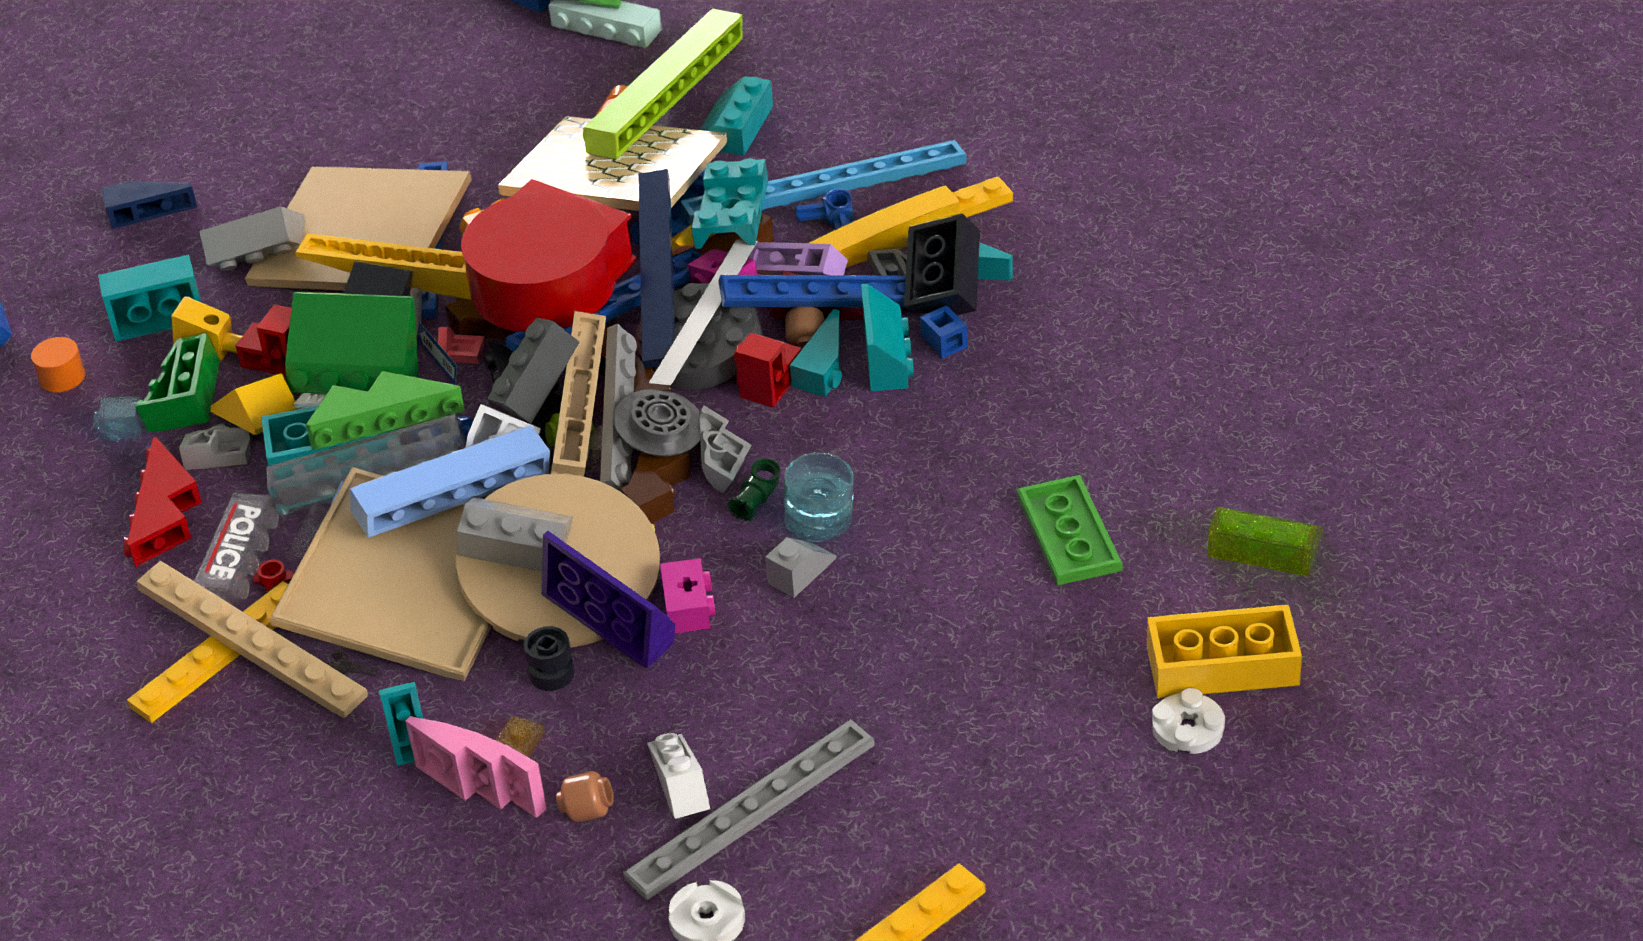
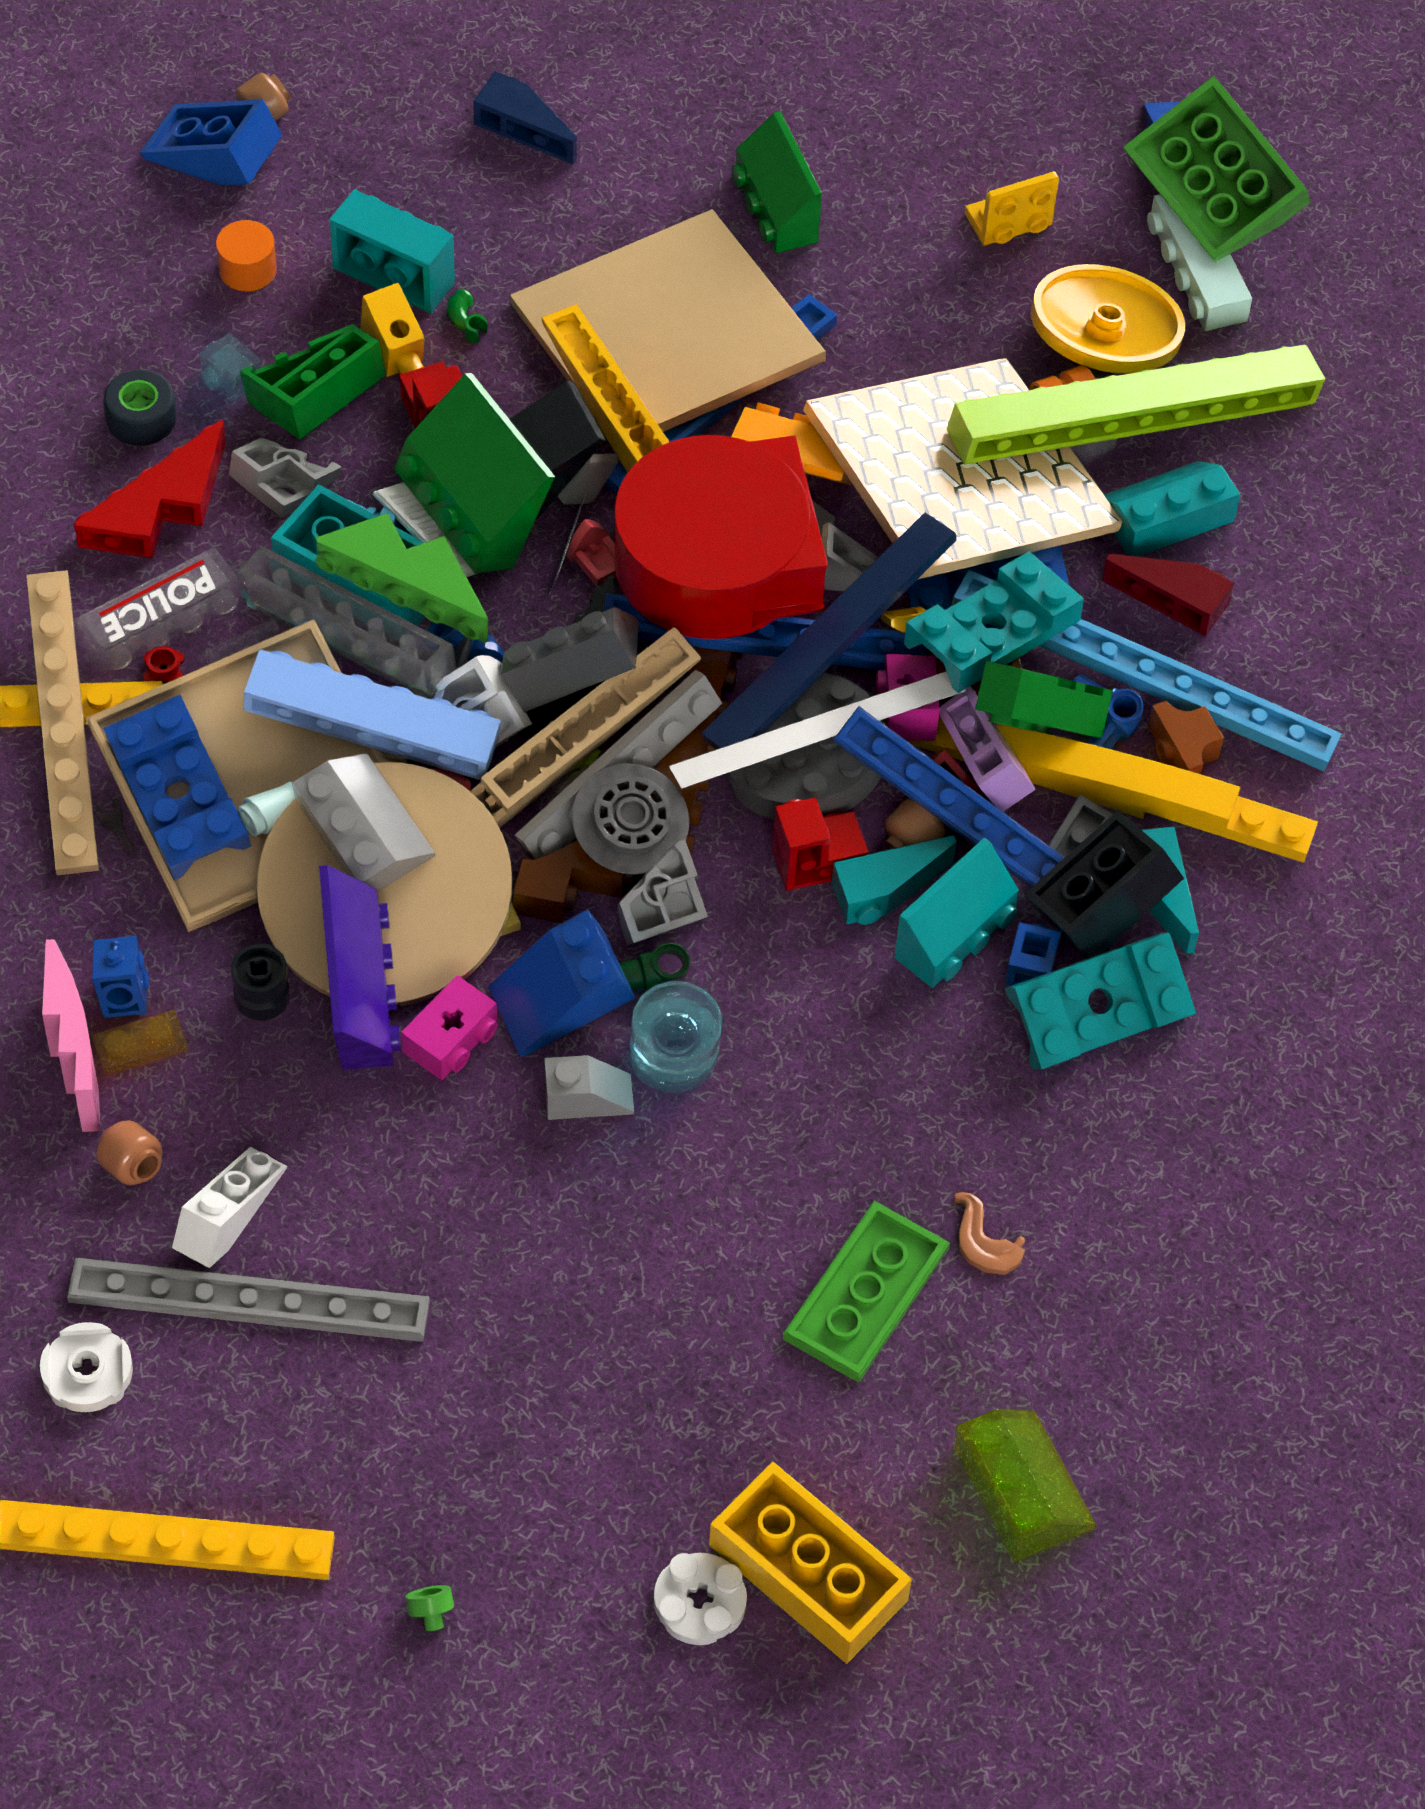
camera: 40 degrees right, 15 degrees up
light grey slope [199,206,305,271] -> none
yellow slope [210,373,298,435] -> none
teal slope [379,682,423,766] -> none
none -> blue head [92,936,150,1018]
none -> black wheel [103,370,177,446]
none -> blue piece [103,695,251,880]
none -> light aqua cone [237,782,295,837]
none -> bright green tile [405,1585,454,1631]
none -> green arm [447,289,488,343]
none -> blue slope [488,910,635,1057]
none -> green slope [731,111,822,253]
none -> nougat piece [954,1192,1025,1275]
none -> yellow bracket [965,172,1059,246]
none -> green wedge [975,661,1113,738]
none -> teal piece [1004,932,1197,1070]
none -> yellow dish [1031,264,1185,374]
none -> dark red slope [1102,554,1234,636]
none -> dark orange brick [1148,701,1224,774]

